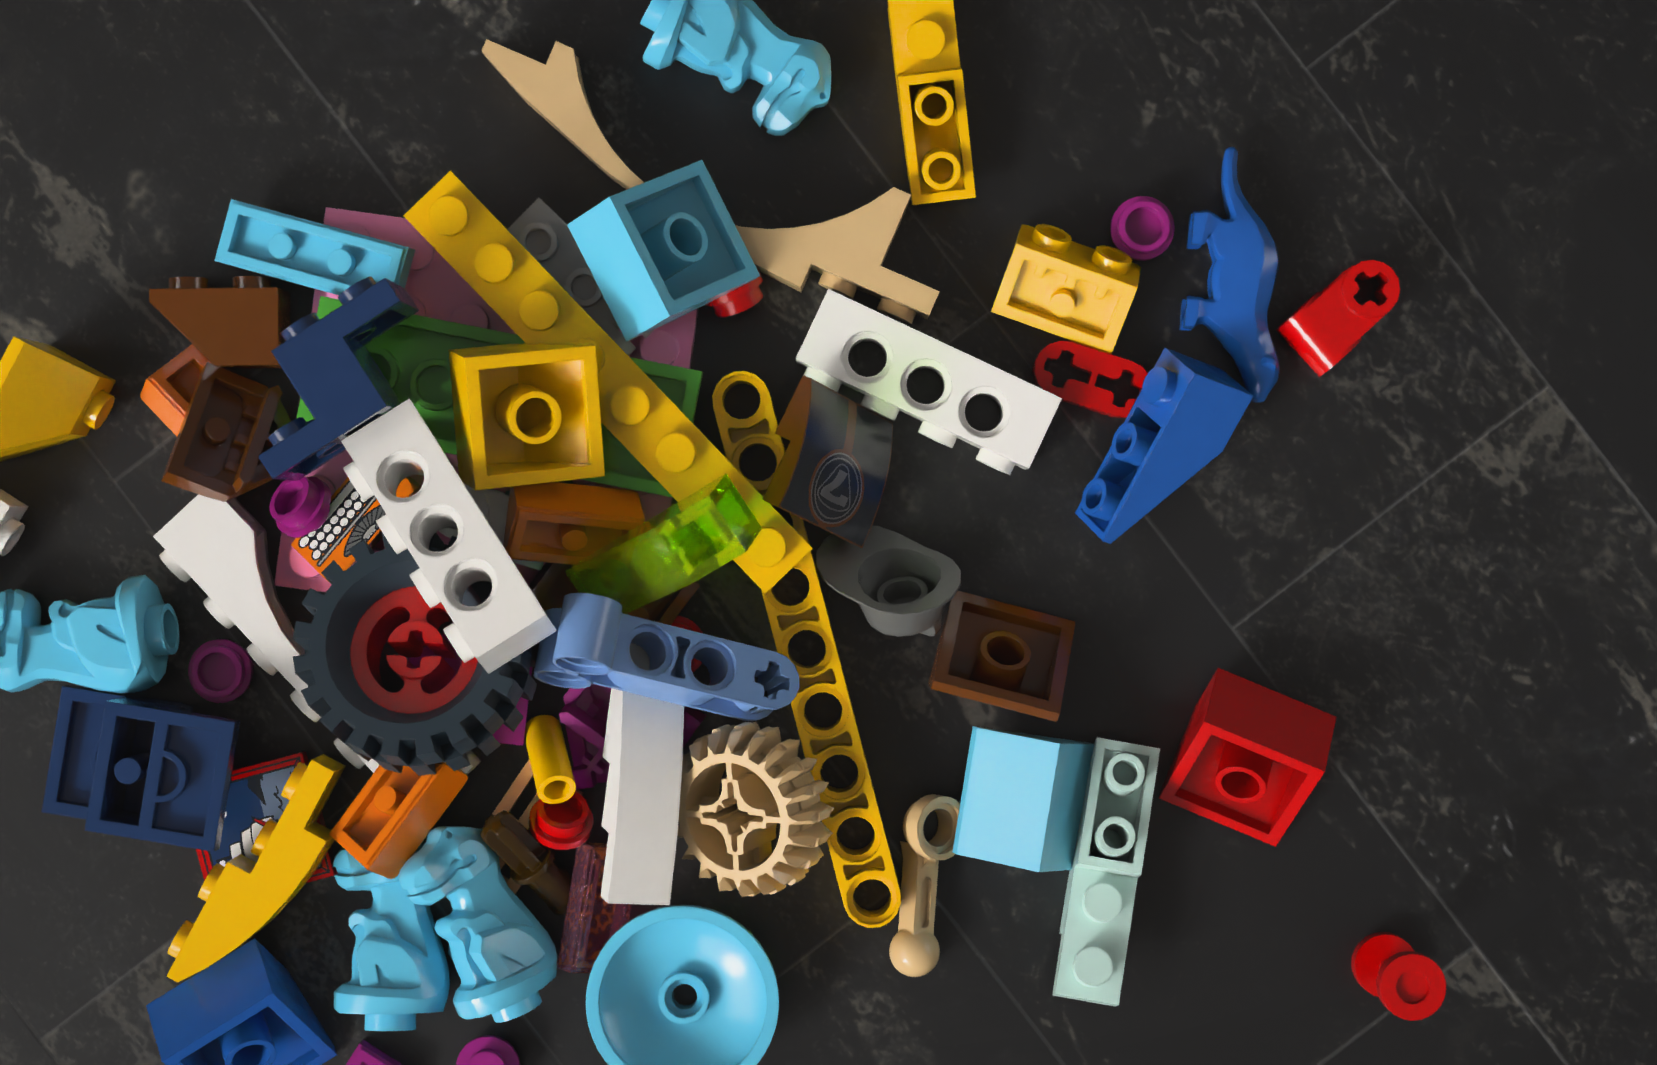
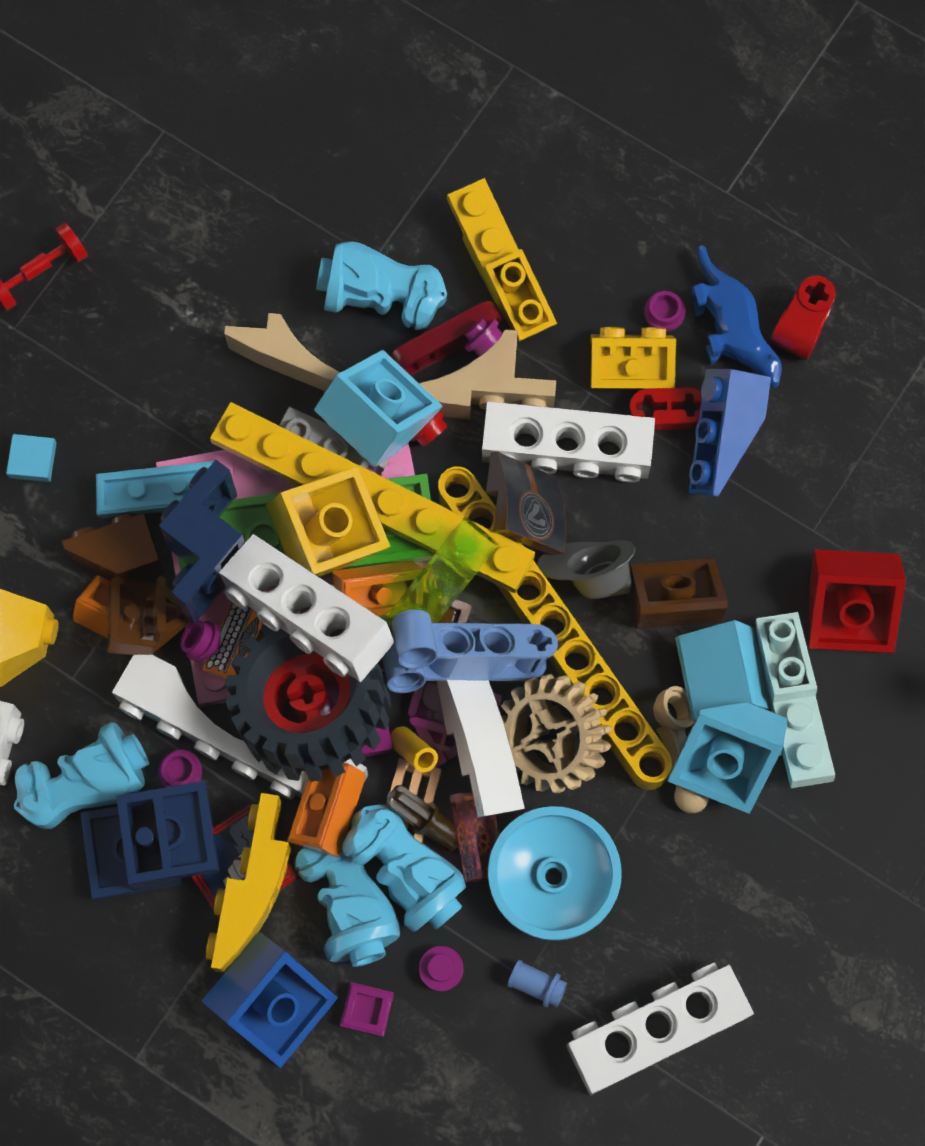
camera: 20 degrees left, 15 degrees down
red plate [529,791,594,850] -> none
none -> medium azure tile [6,434,57,482]
none -> dark red beam [390,301,503,376]
none -> magenta plate [464,318,503,357]
none -> medium azure slope [668,702,787,814]

